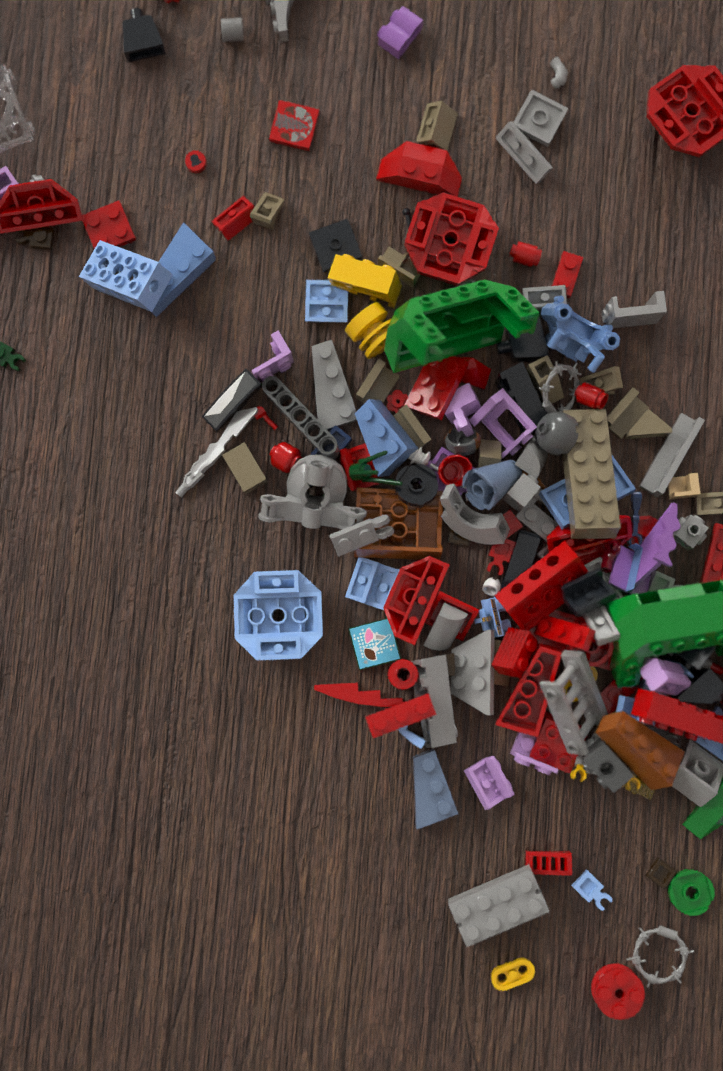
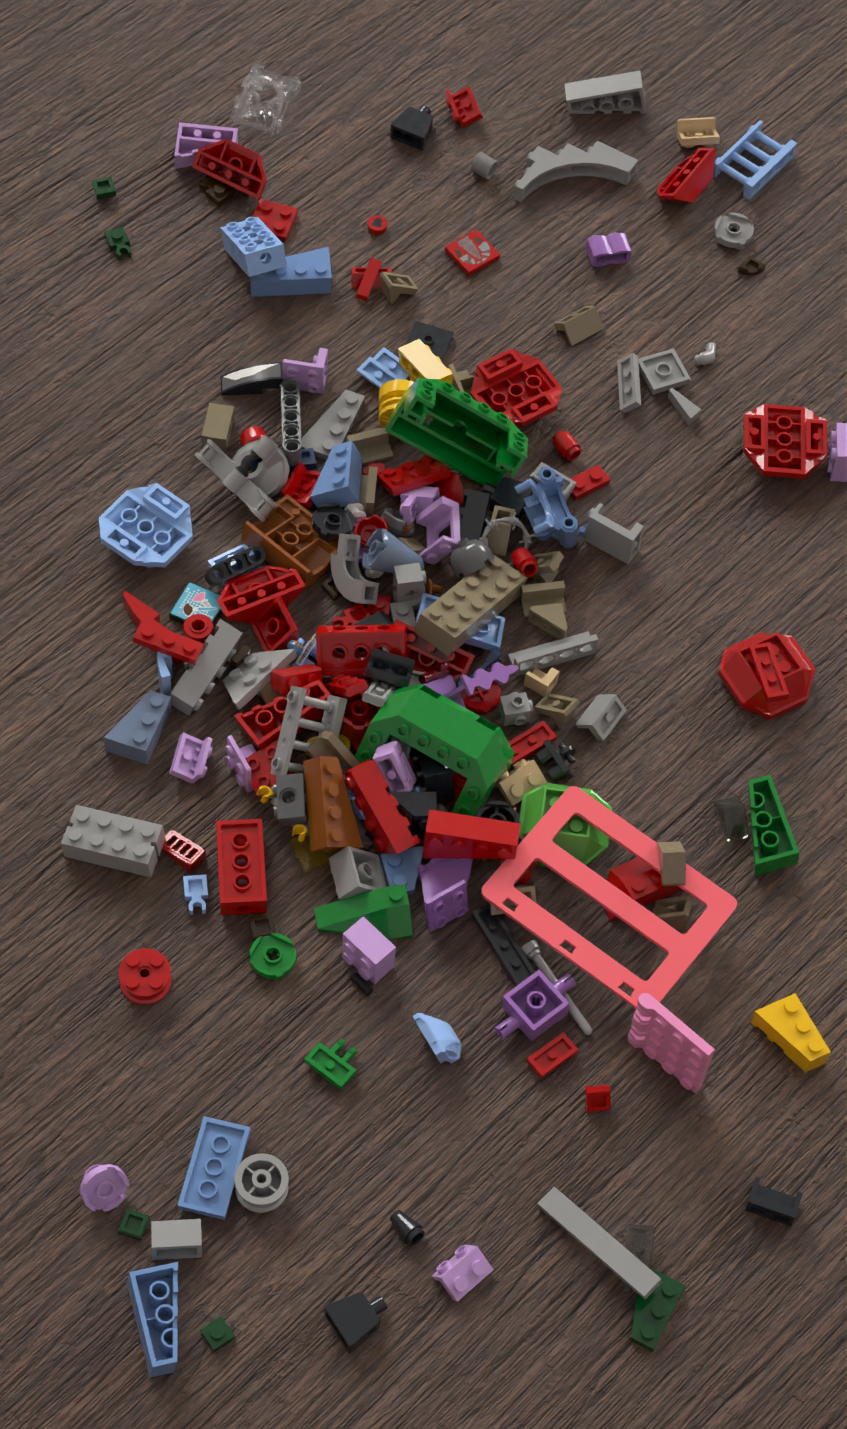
camera: 35 degrees right, 25 degrees down
light grey sword [175,407,258,497] -> none
red hand [254,406,278,430] -> none
light grey hinge [330,515,394,557] -> none
dark green plant [349,450,403,486] -> none
red wedge [376,141,462,197] -> none
light grey brick [424,603,468,651] -> none
yellow plate [491,958,535,991] -> none
light grey brick [515,434,548,479] -> none
light grey piece [627,926,694,988] -> none
none -> black beam [204,546,266,586]
none -> red brick [216,819,267,915]
none -> dark tan panel [306,731,360,774]
none -> red piece [356,258,382,302]
none -> light grey piece [668,388,701,426]

